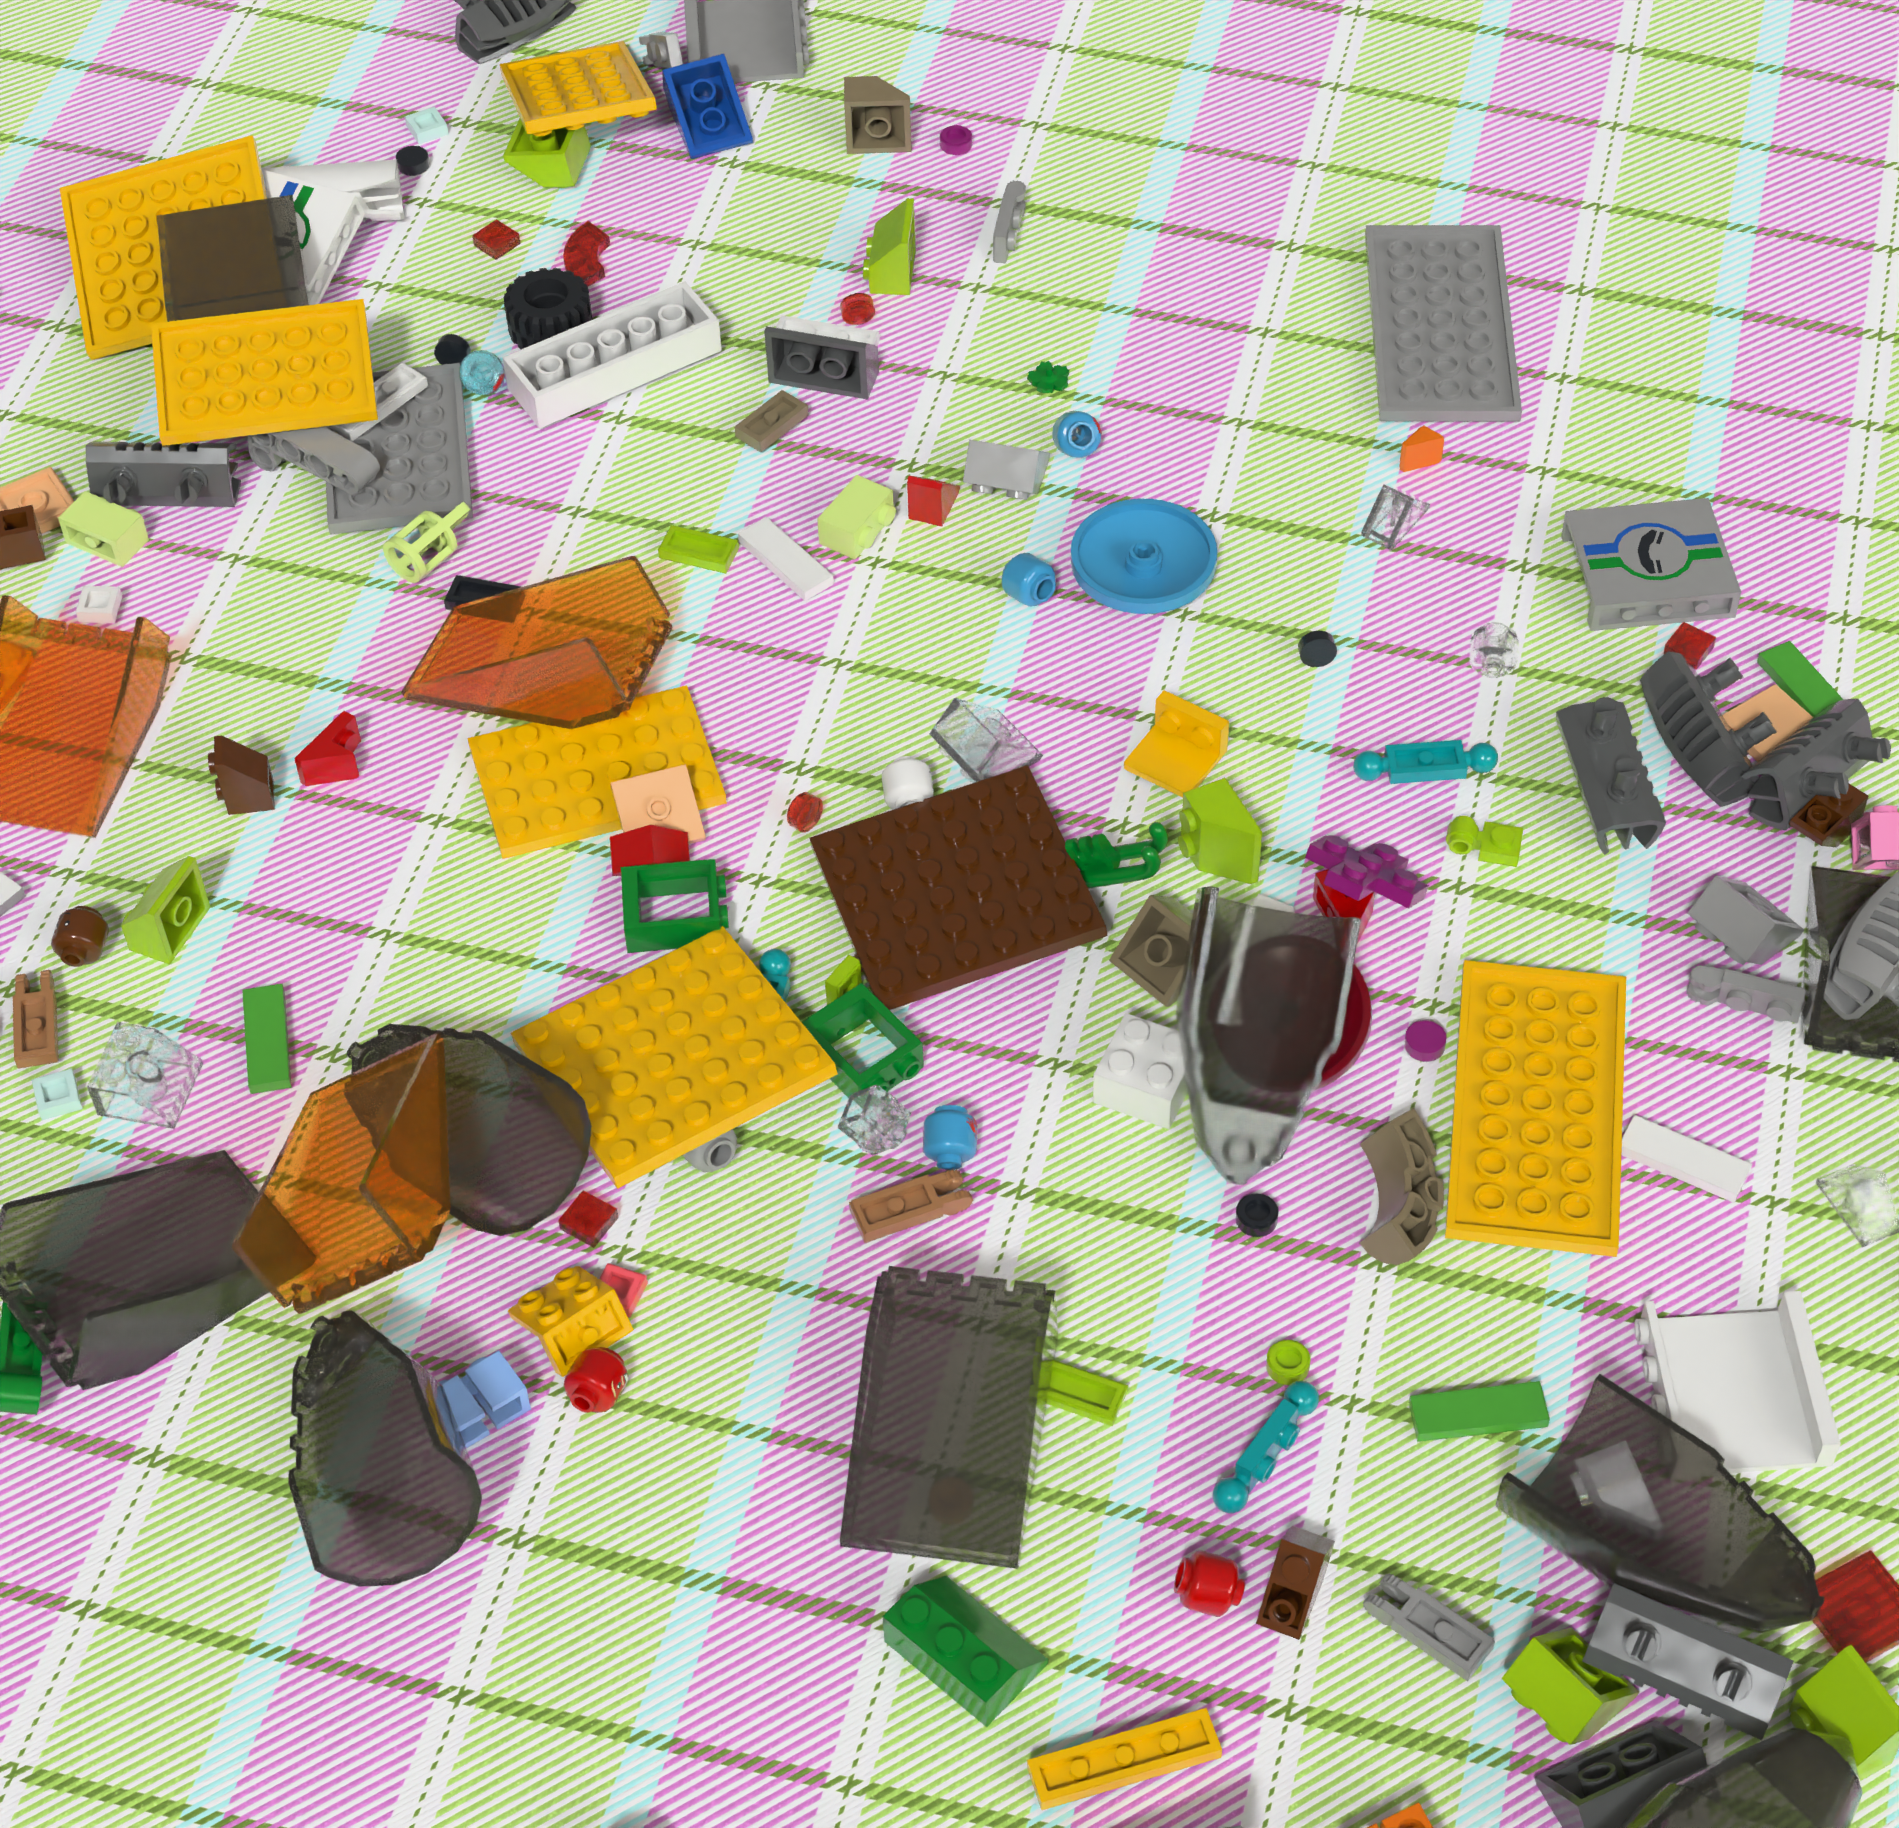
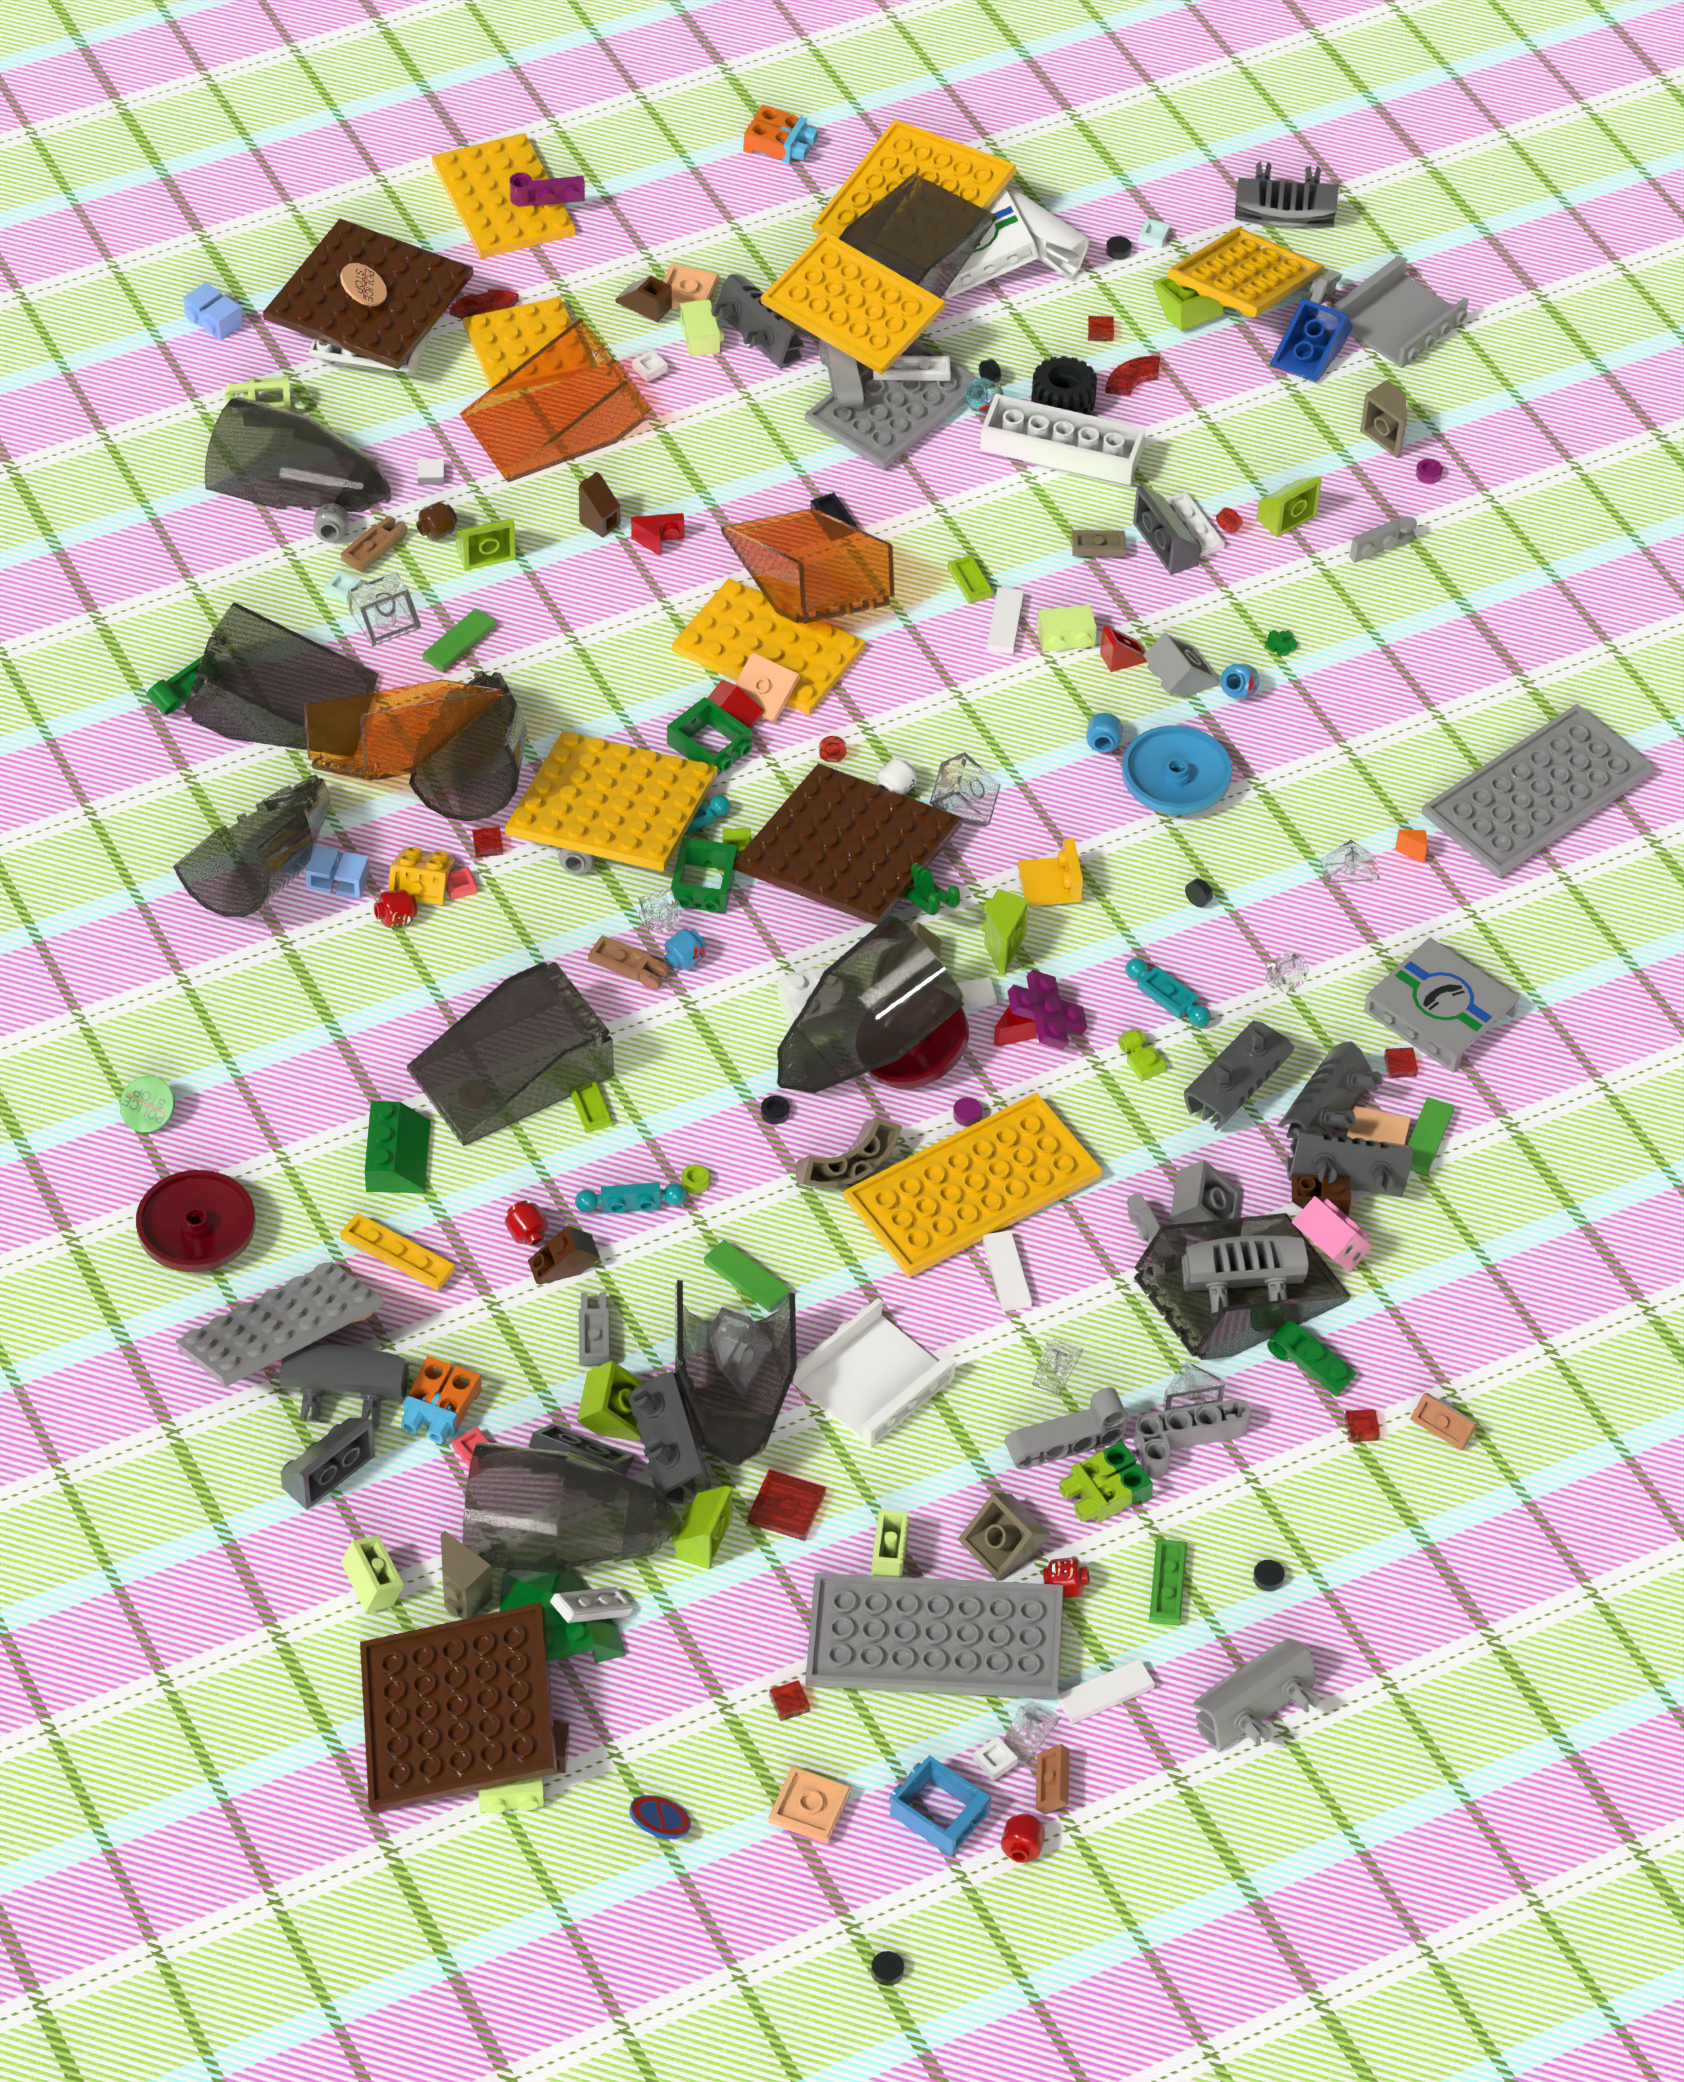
camera: 45 degrees right, 0 degrees up
yellowish green piece [383,502,471,583] -> none

